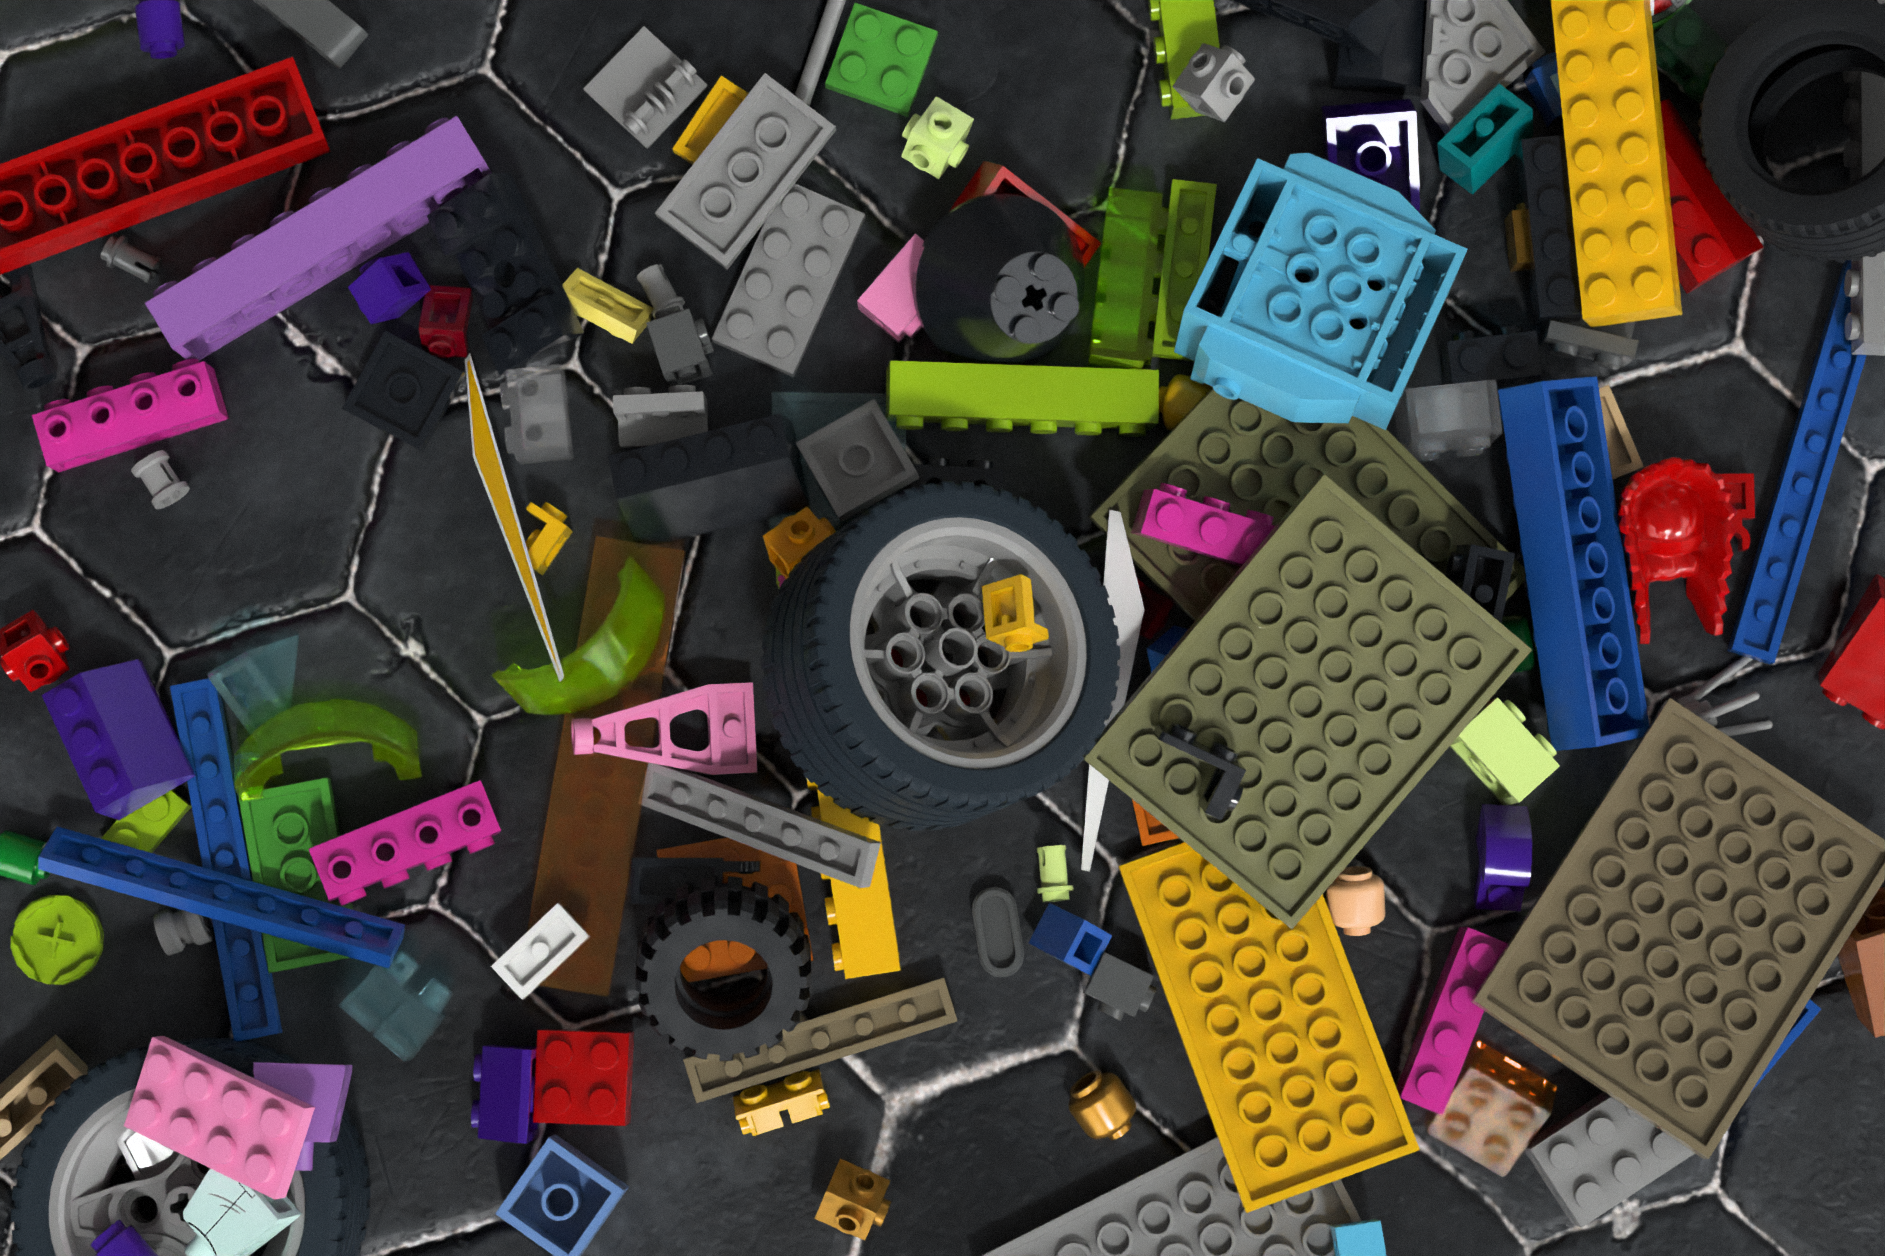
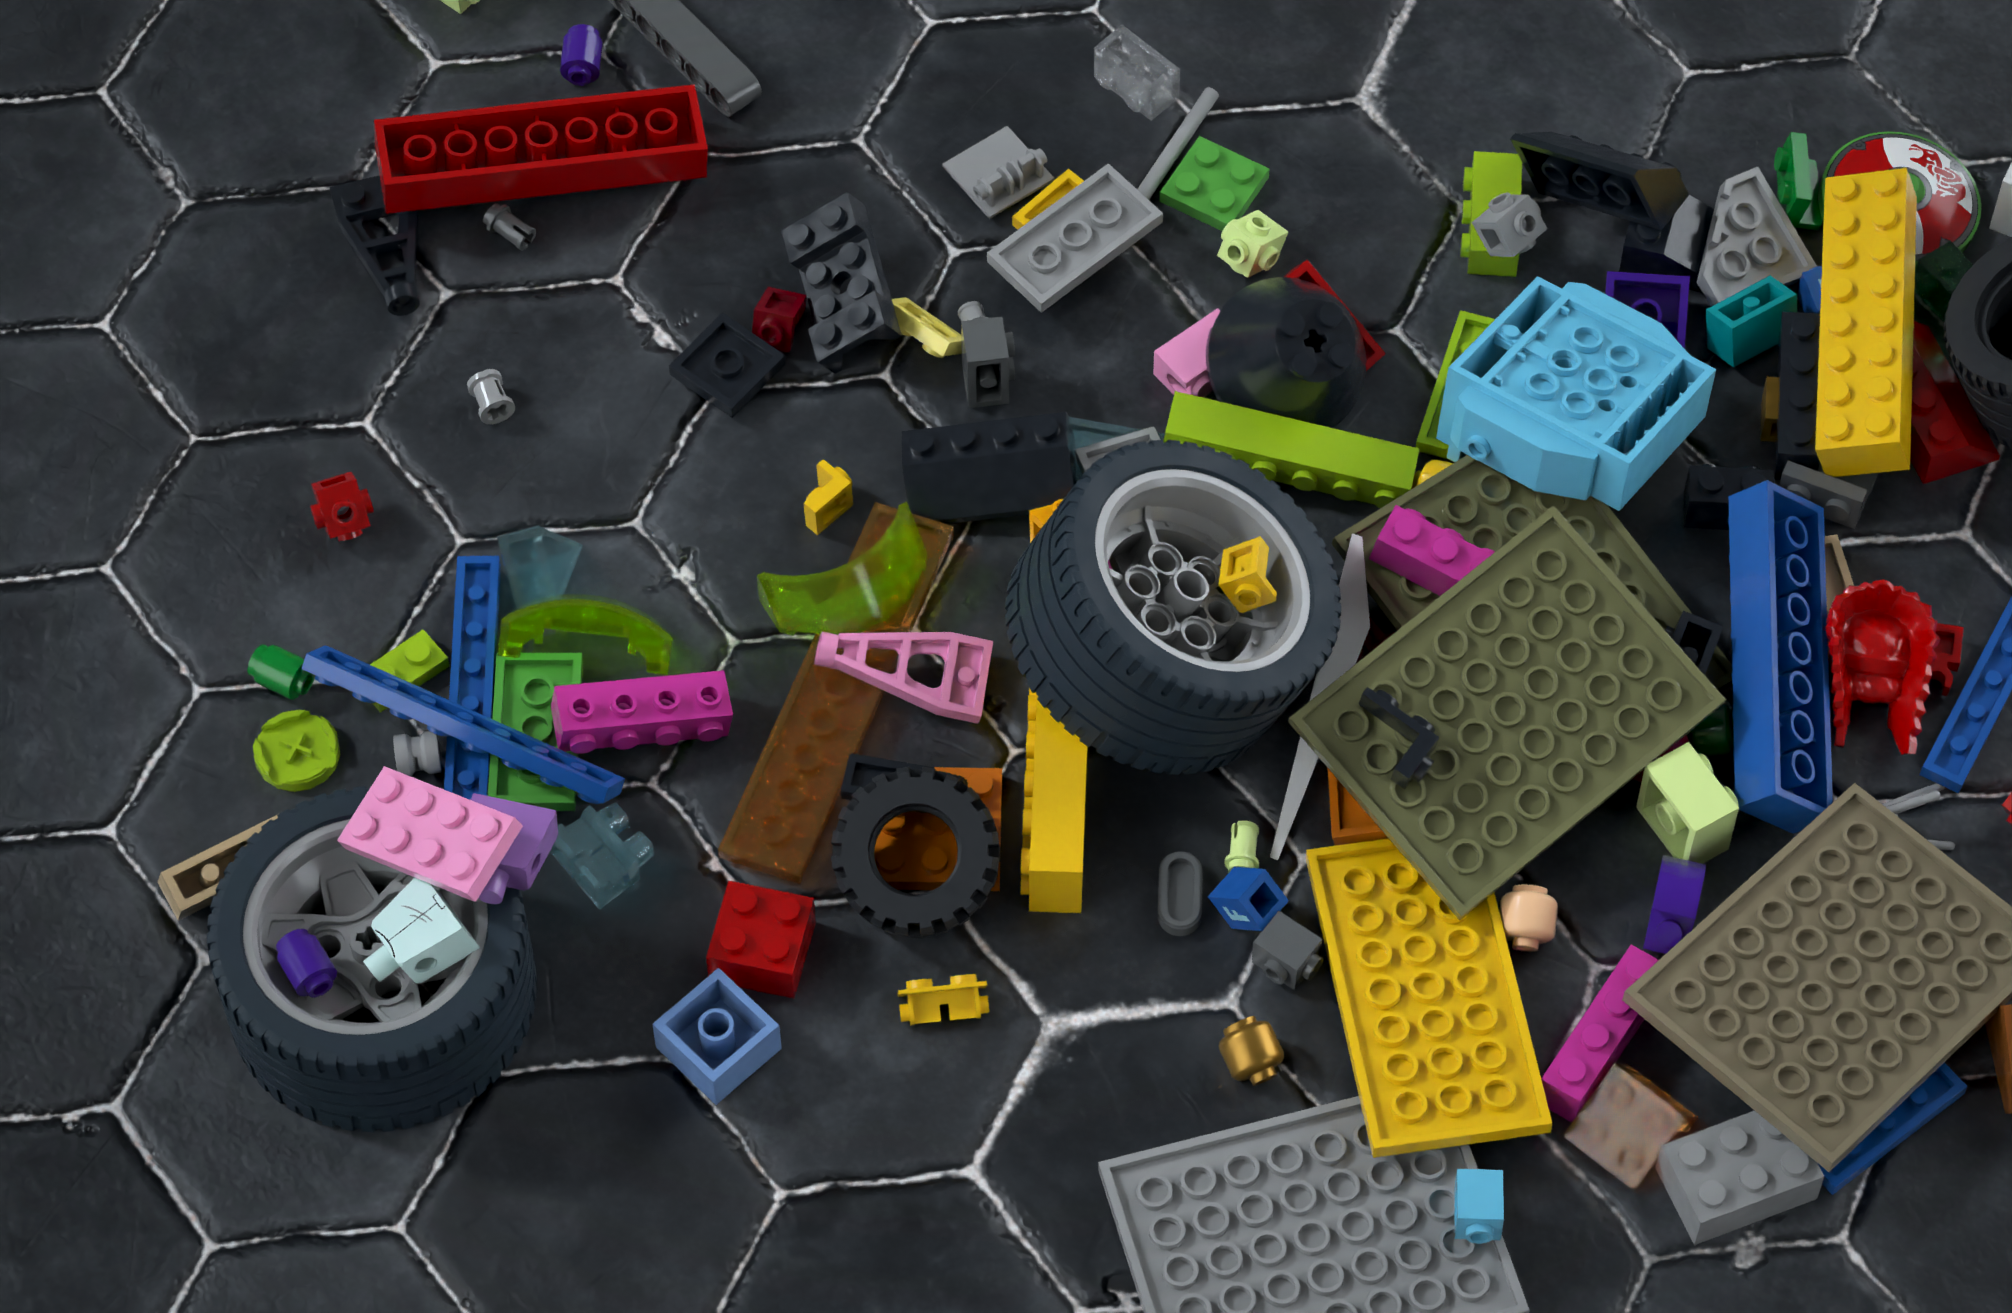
camera: 10 degrees right, 25 degrees down
dark pink brick [32,359,229,472] -> none
dark purple slope [42,659,196,820] -> none
medium lavender brick [145,116,492,361] -> none
dark purple brick [348,252,431,324] -> none
yellow sticker [465,354,564,682] -> none
dark purple slope [471,1044,539,1144] -> none
white plate [491,903,591,1000] -> none
clear brick [500,364,574,465] -> none
light grey bracket [613,385,708,448] -> none
light grey plate [639,763,881,888] -> none
dark tan plate [683,978,958,1103] -> none
light grey plate [712,184,866,377] -> none
pearl gold brick [815,1159,892,1240] -> none
clear neon green wedge [1087,187,1169,369] -> none
clear brick [1394,379,1503,462] -> none

